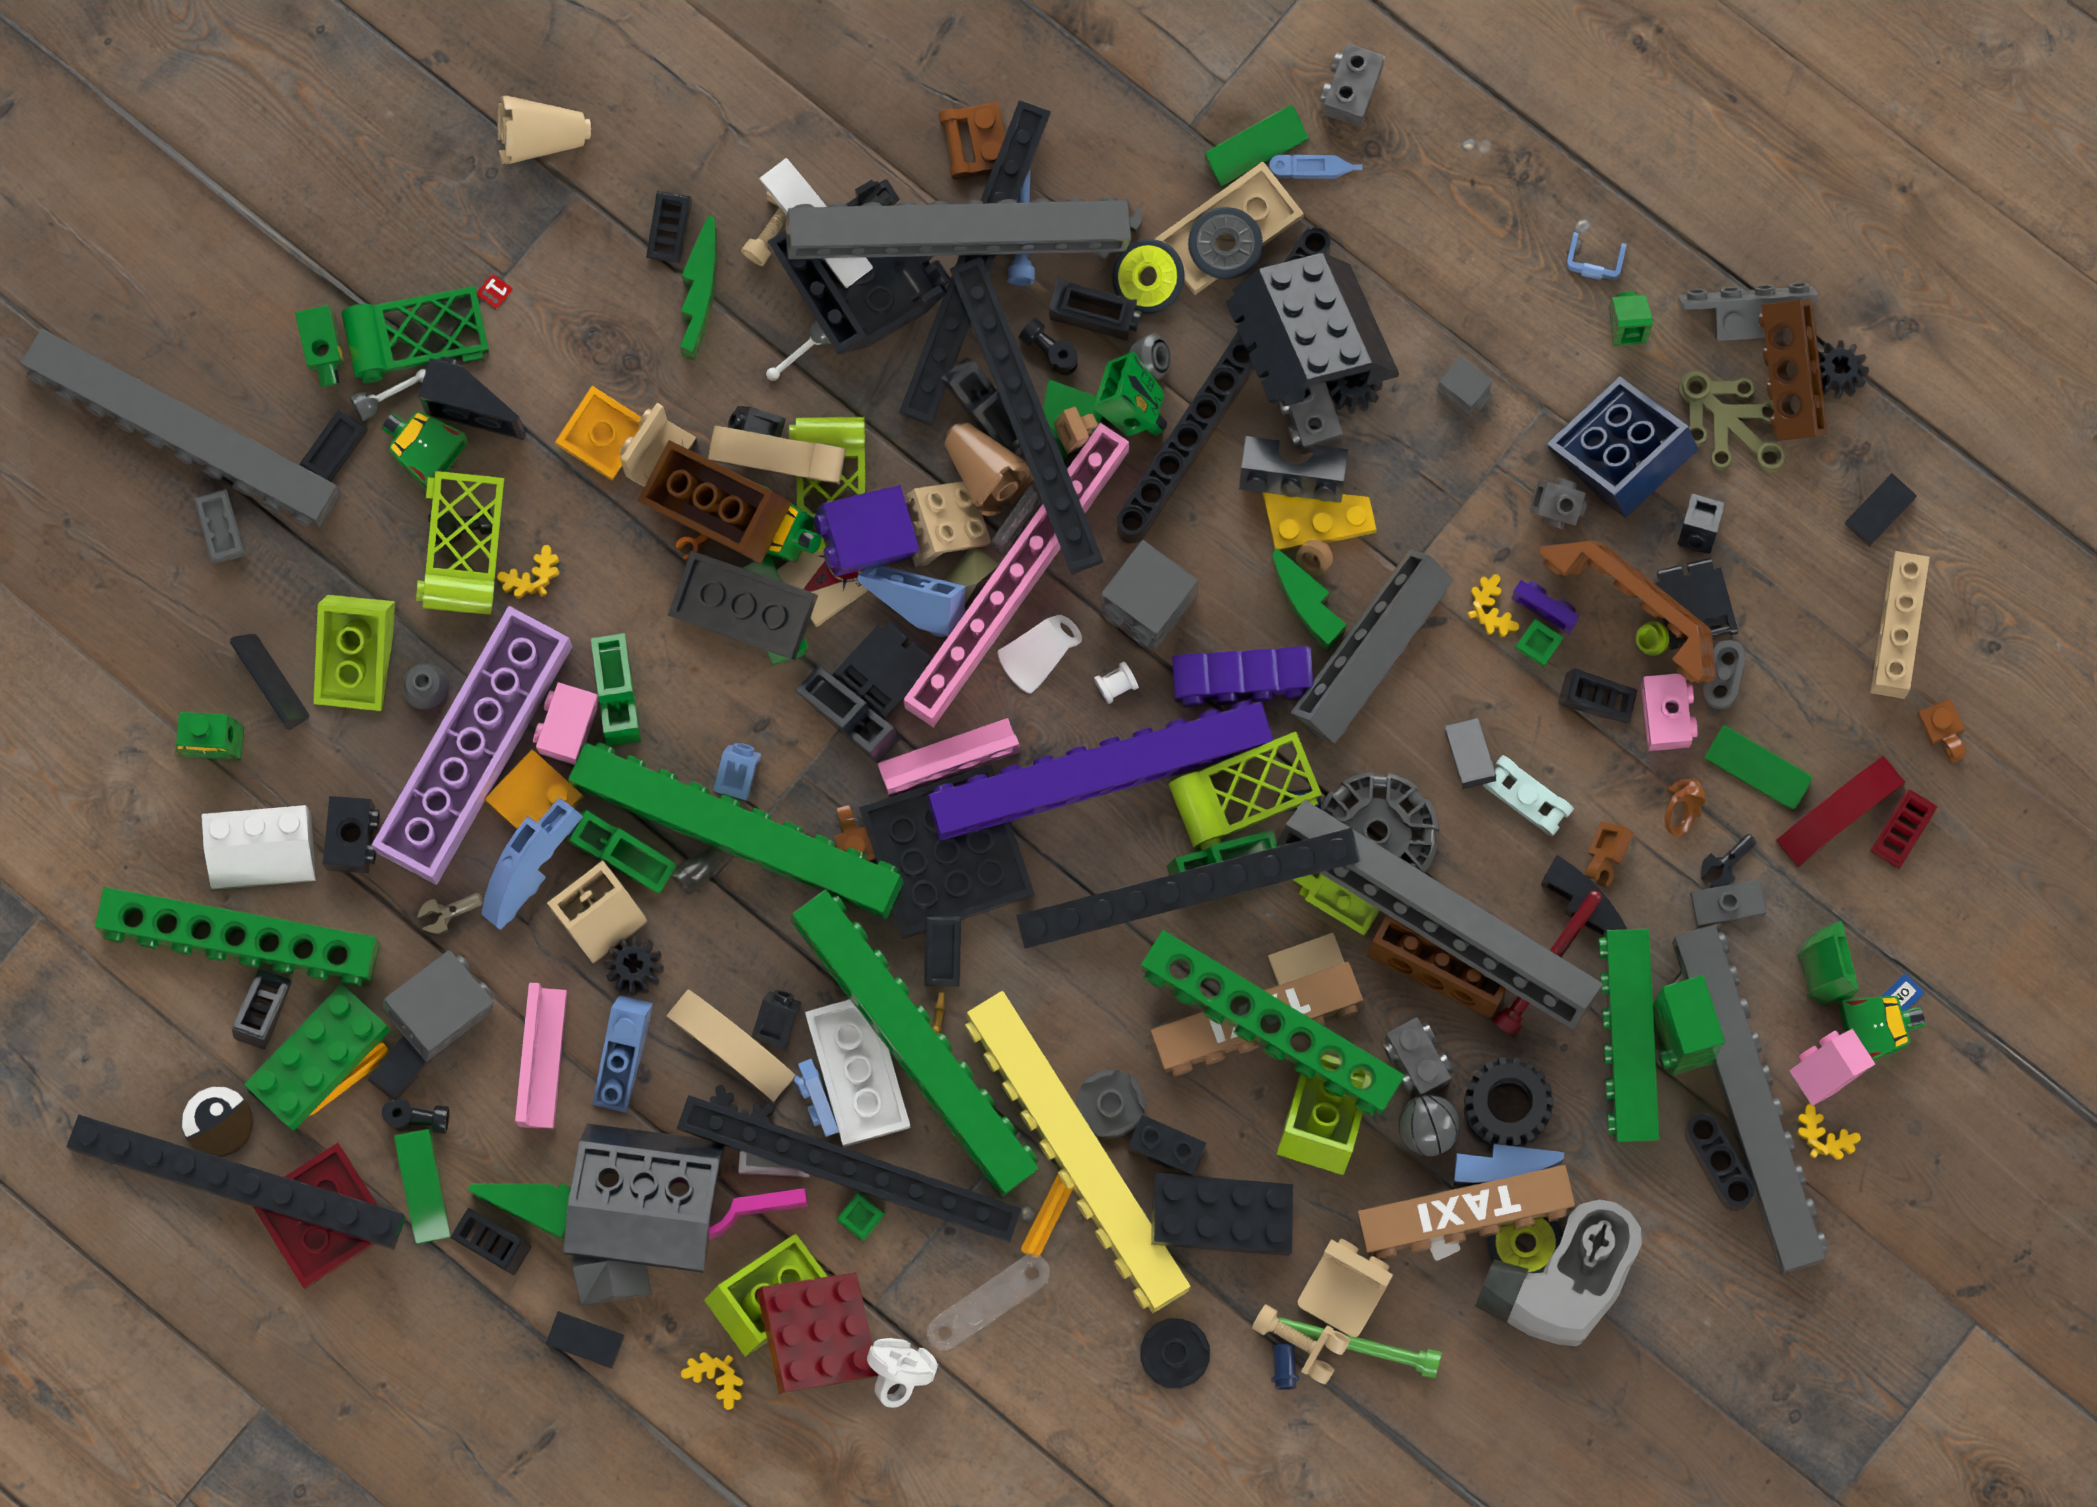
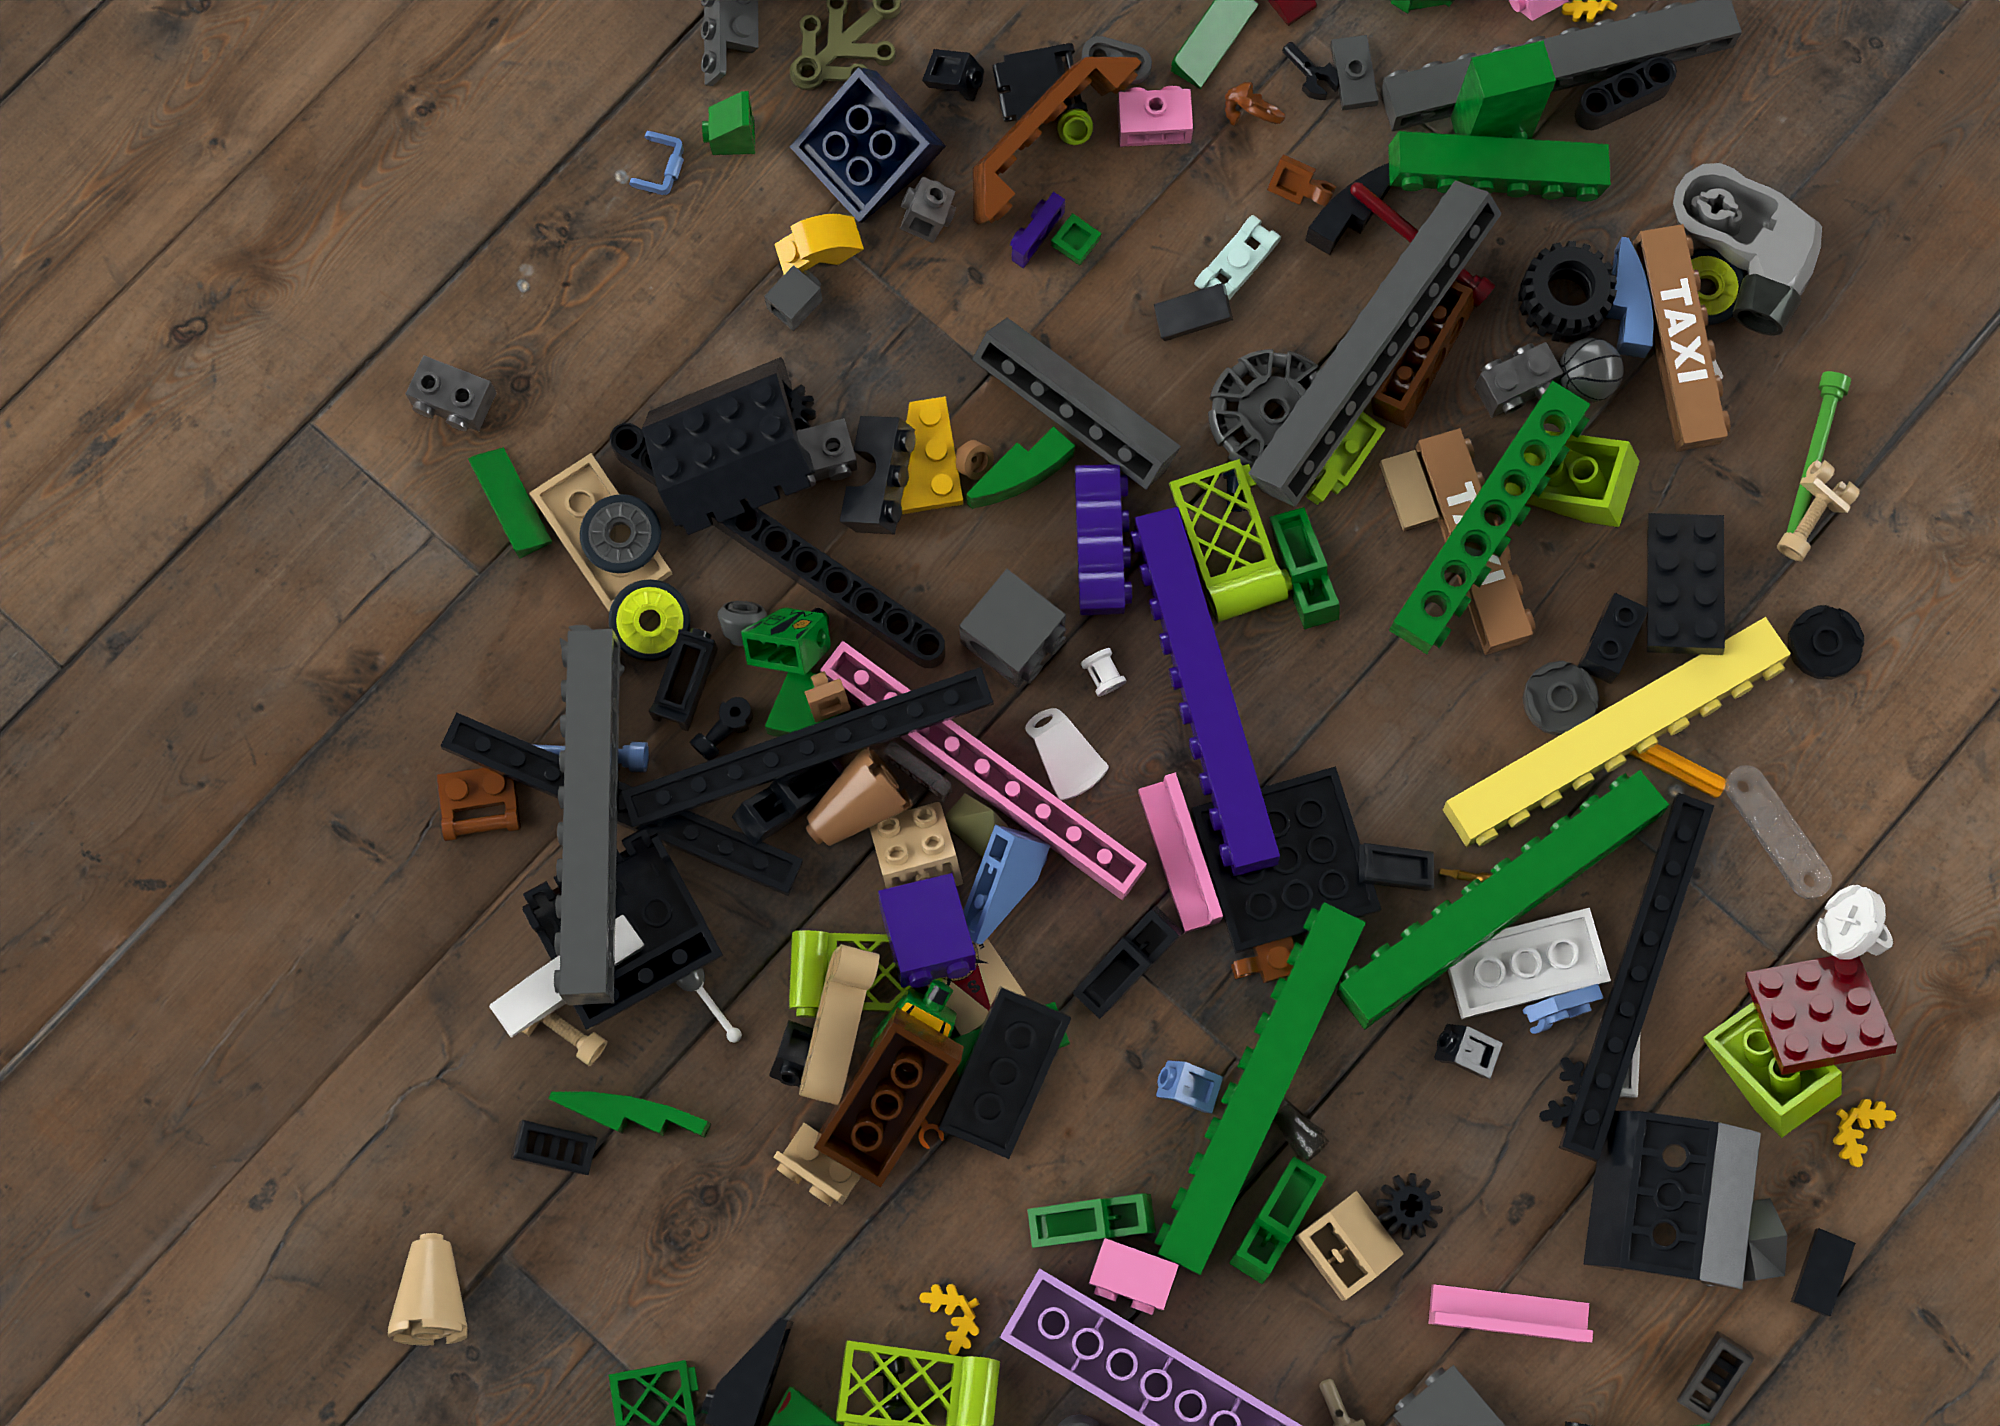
camera: 90 degrees left, 0 degrees up
green slope [468,1183,571,1241] -> none
red sticker [477,274,513,309] -> none
medium blue slope [481,798,583,930] -> none
light orange plate [485,749,584,830] -> none
light orange plate [555,386,641,481] -> none
medium blue slope [592,995,653,1113] -> none
tan slope [666,989,796,1103] -> none
dark pink piece [709,1188,808,1240] -> none
black plate [832,621,932,720] -> none
green tile [836,1192,885,1242] -> none
black plate [1016,828,1361,949] -> none
medium blue piece [1269,155,1362,179] -> none
dark blue pin [1271,1344,1299,1390] -> none
tan bracket [1297,1239,1393,1337] -> none
yellow animal [1467,574,1519,637] -> none
black slope [1558,668,1638,723] -> none
none -> yellow brick [774,214,864,275]

